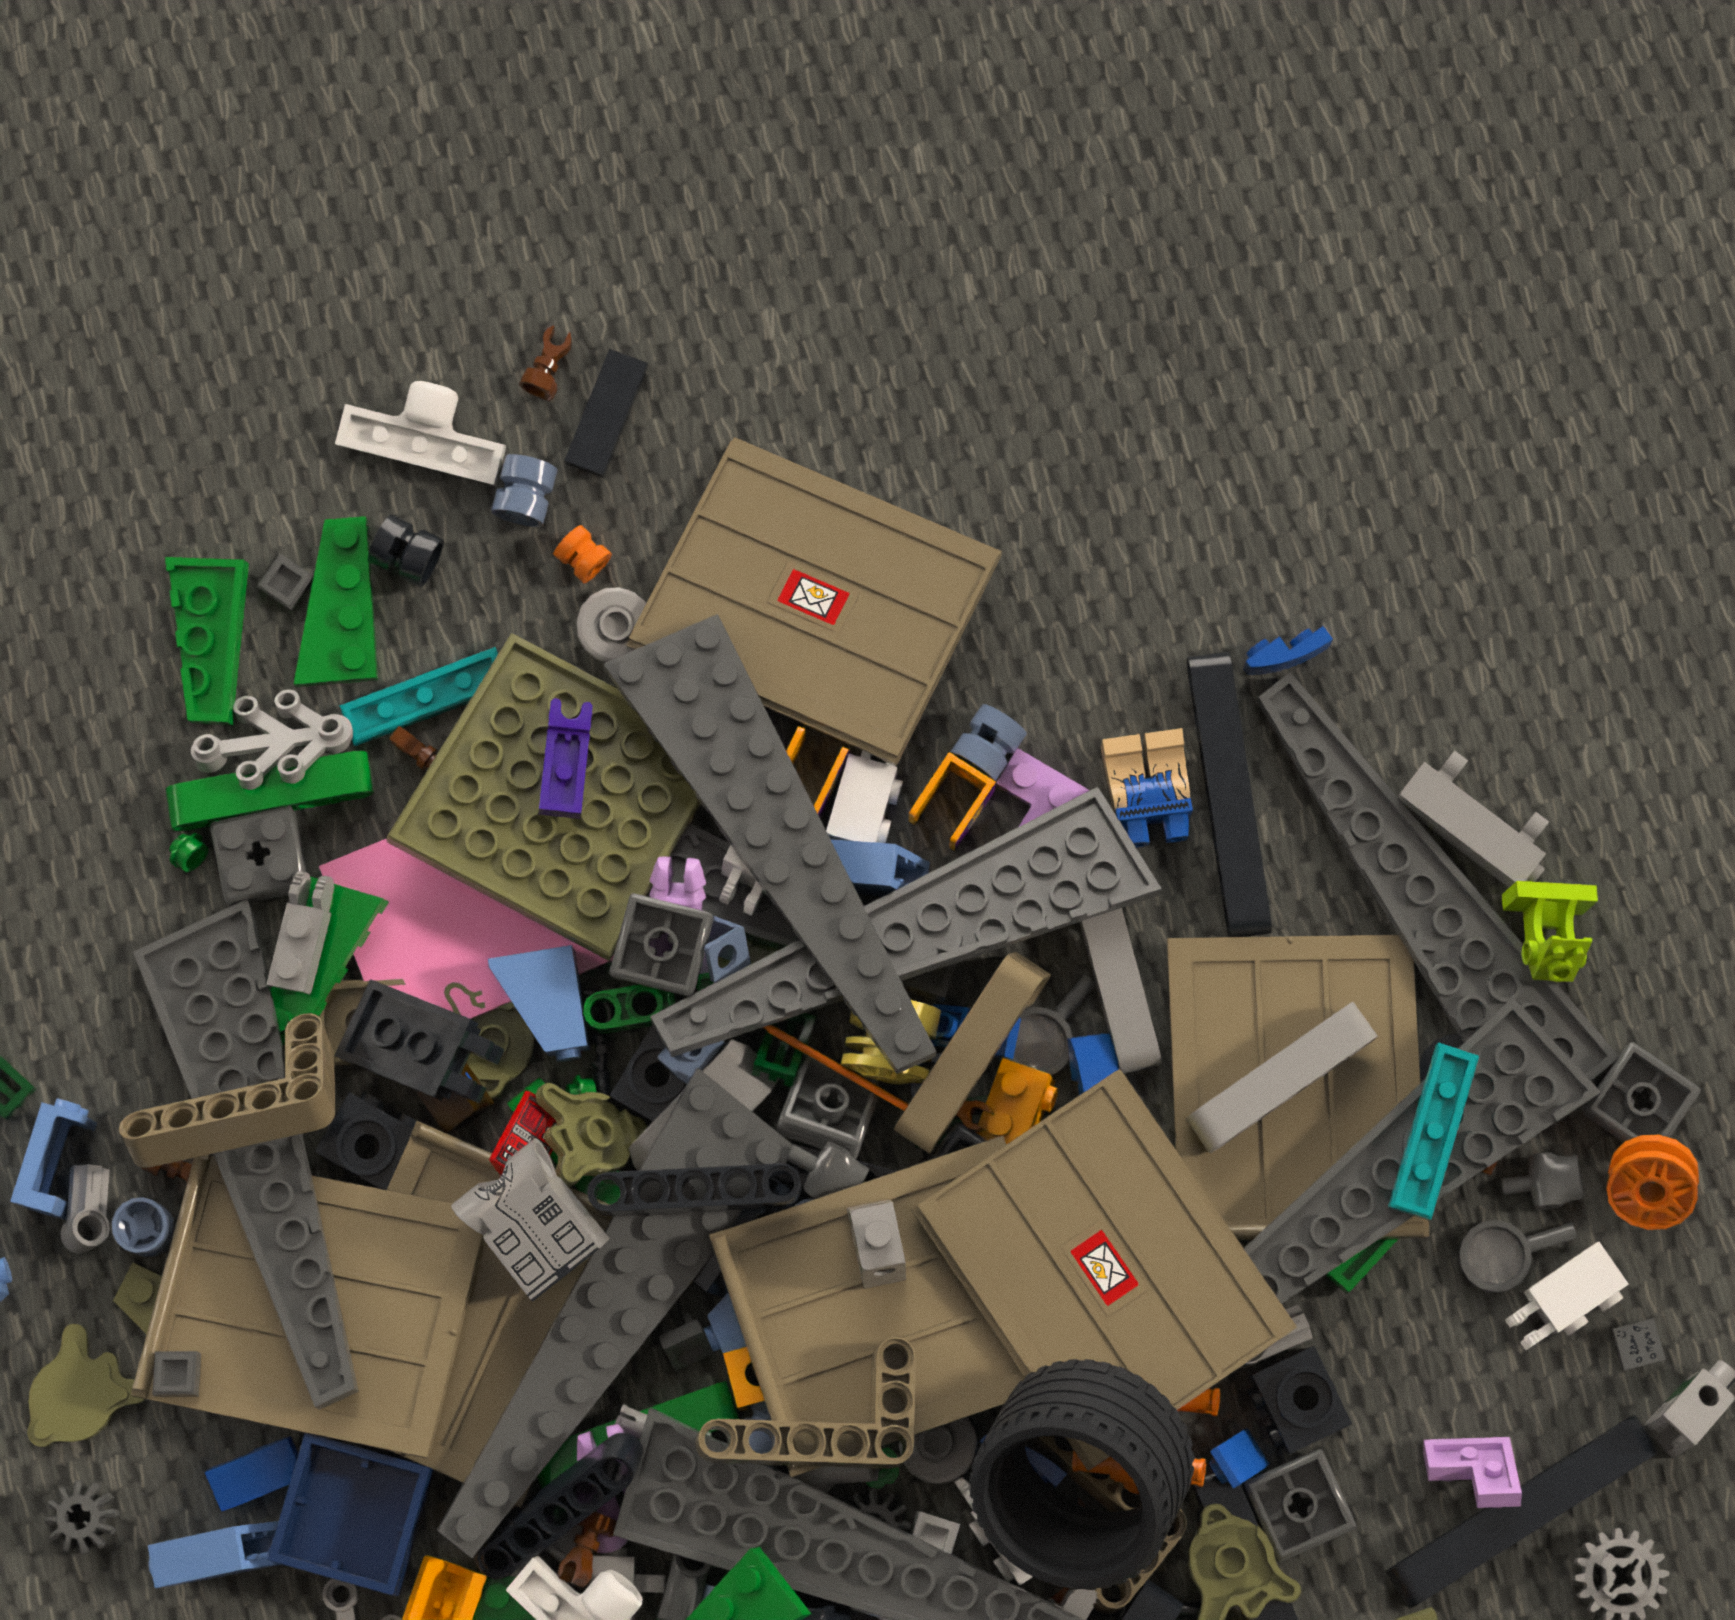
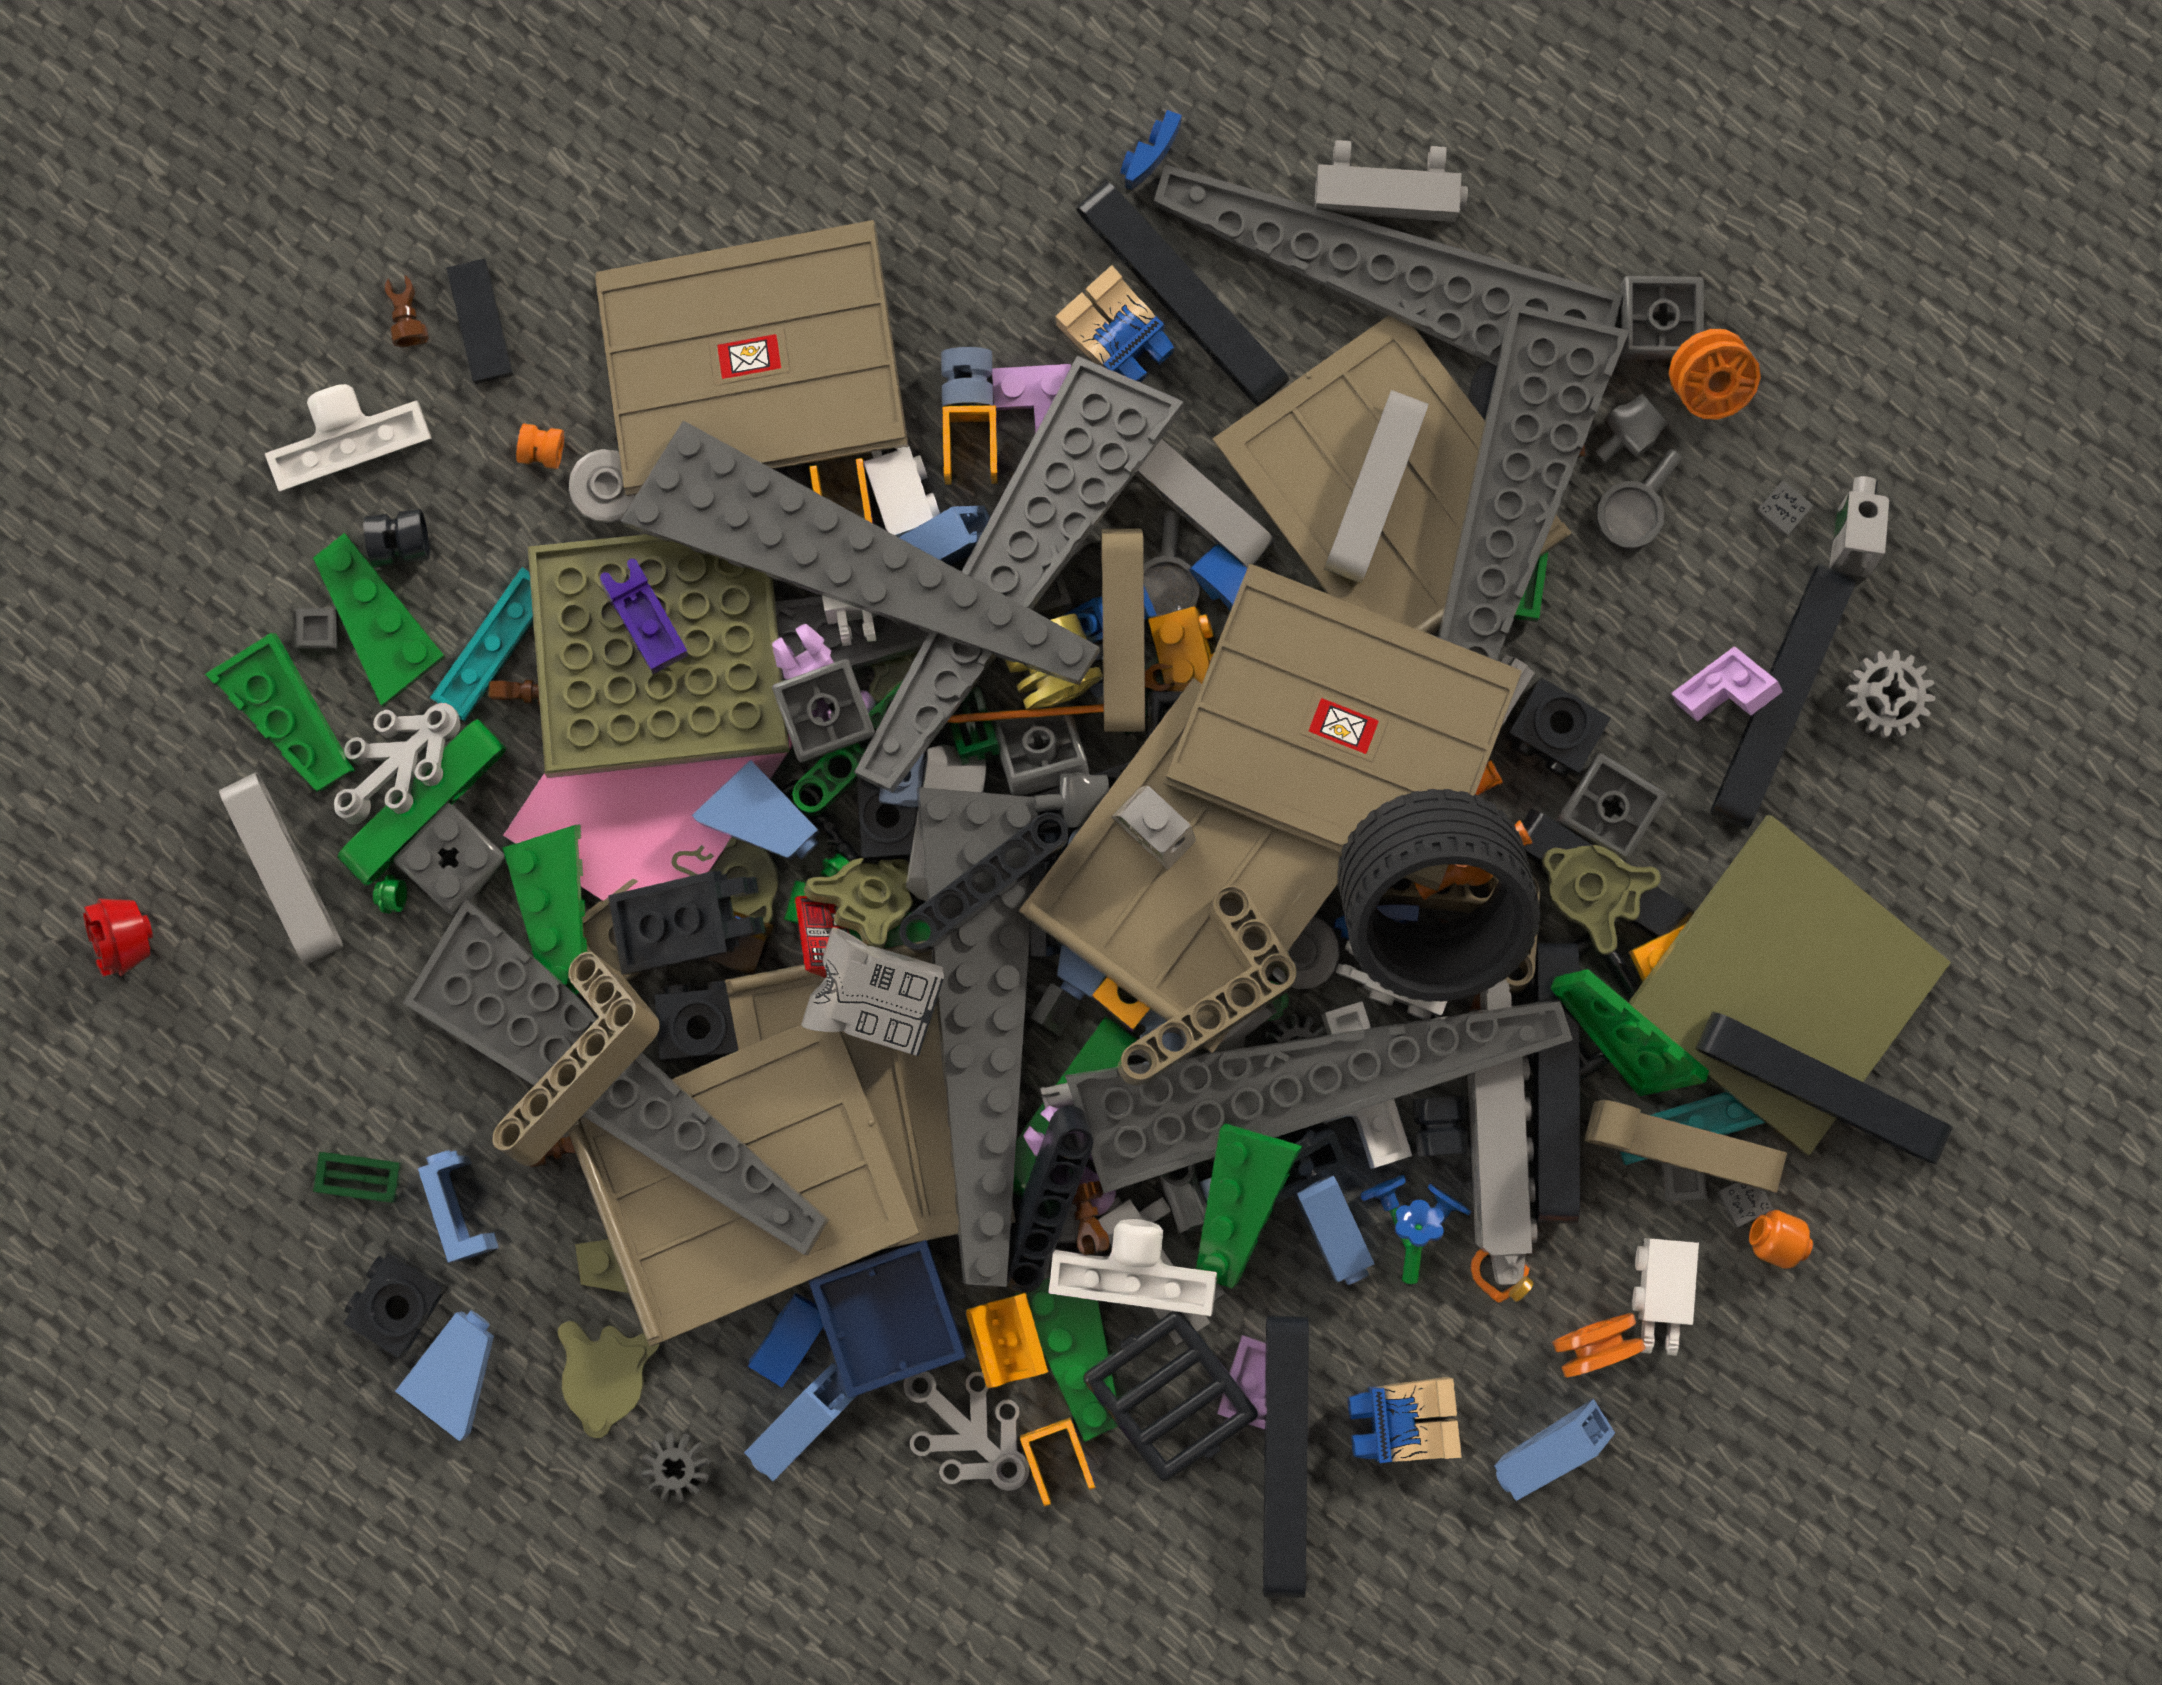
camera: 40 degrees left, 5 degrees up
light grey piece [61,1164,110,1254] -> none
sand blue wheel [112,1197,176,1257] -> none
dark grey tile [152,1351,201,1397] -> none
light grey hinge [266,871,335,995] -> none
sand blue wheel [491,454,558,527] -> none
sand blue bracket [704,916,751,983] -> none
blue slope [1209,1428,1270,1489] -> none
teal tile [1388,1043,1479,1221] -> none
lime tile [1502,881,1598,982] -> none
white hinge [1505,1242,1629,1350] -> none
none -> light grey beam [219,772,343,965]

